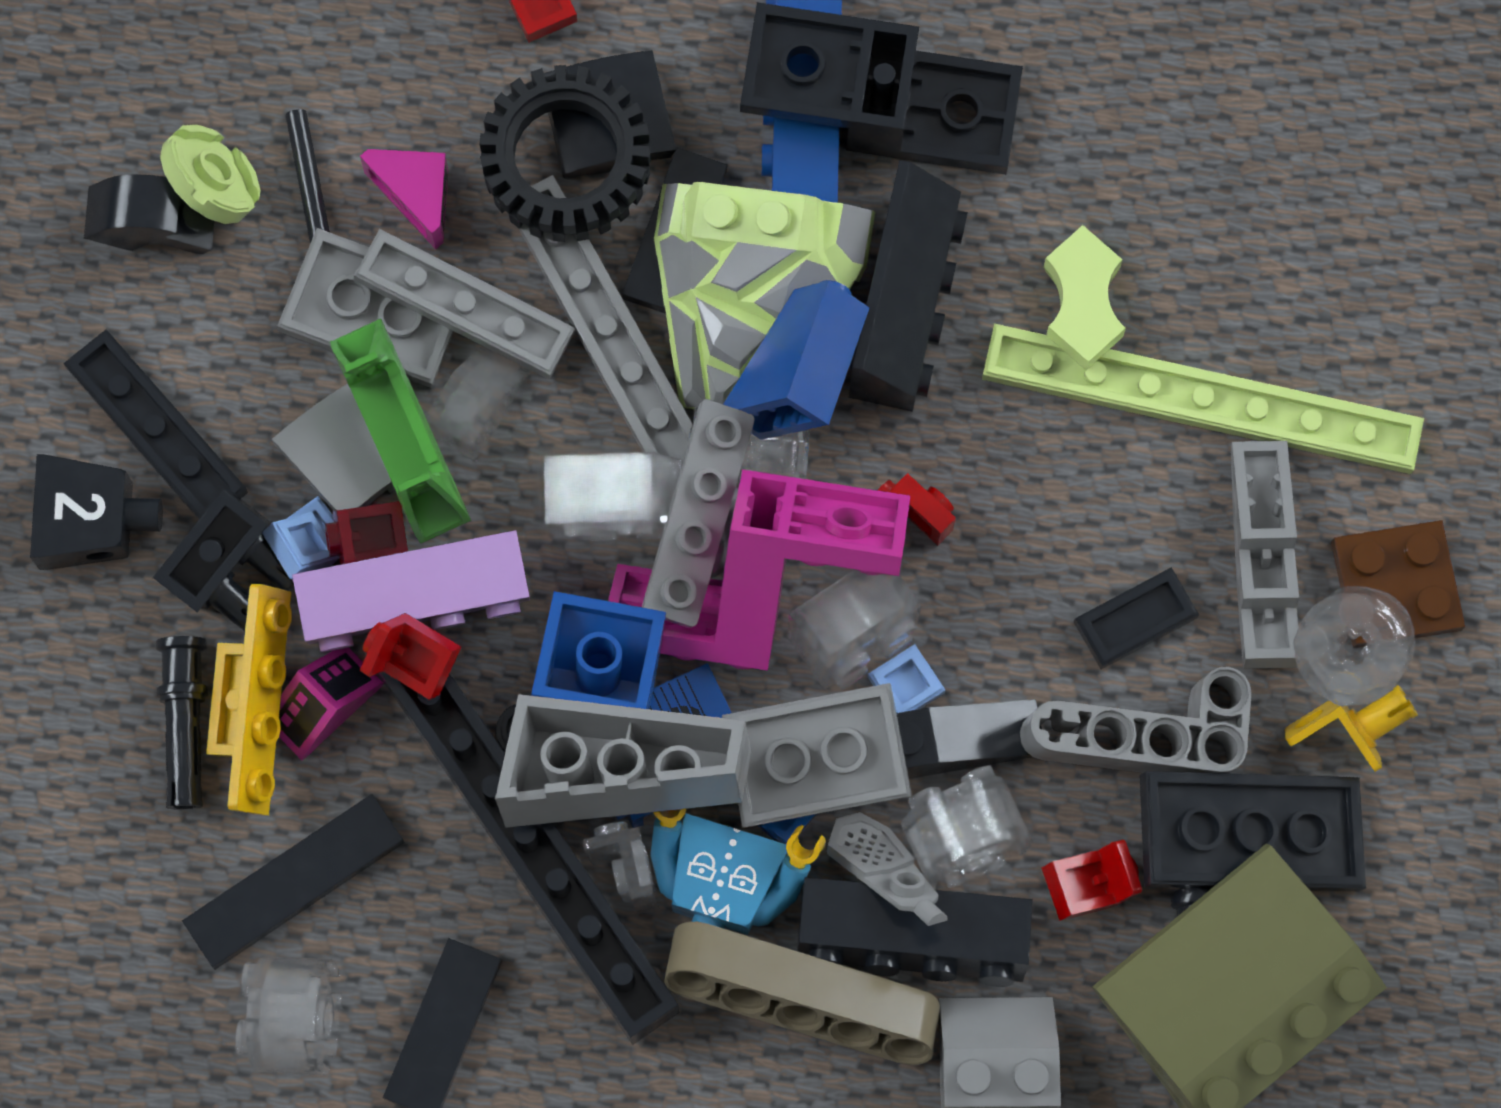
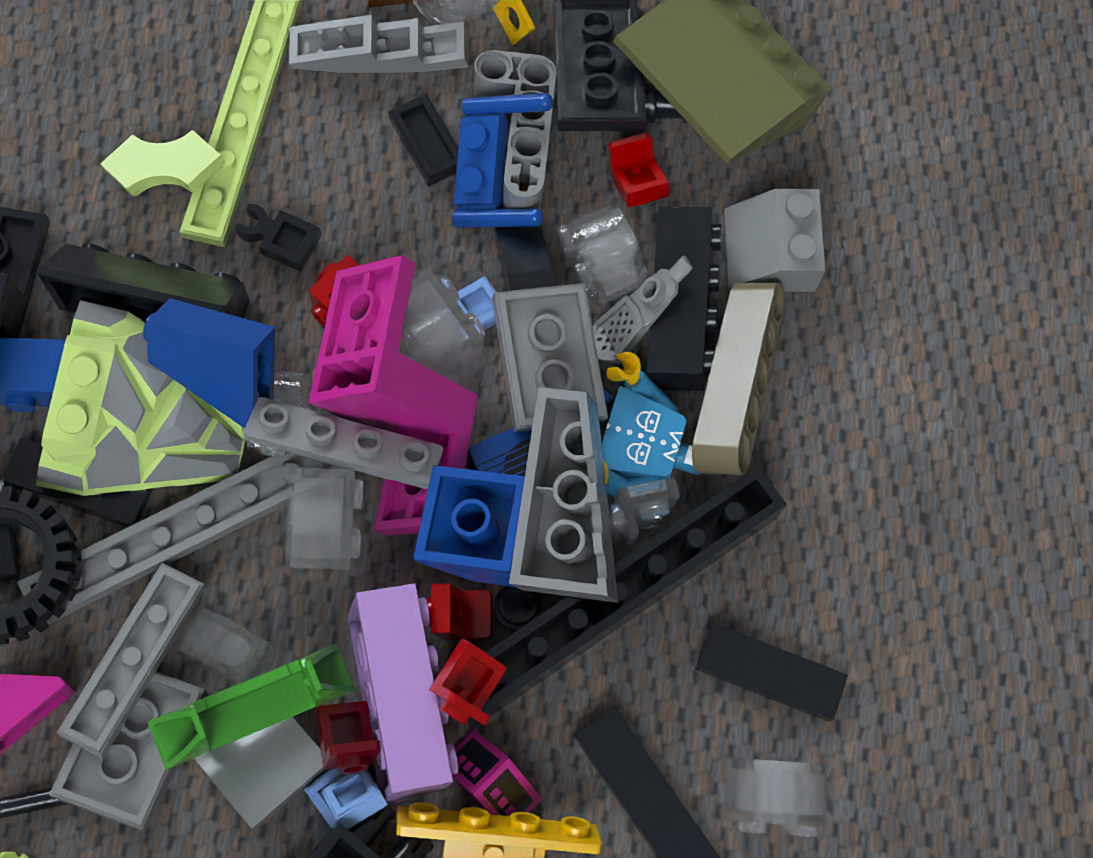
camera: 95 degrees left, 5 degrees down
none -> black plate [235,204,322,272]
none -> red bracket [426,583,493,640]
none -> blue plate [452,93,553,228]

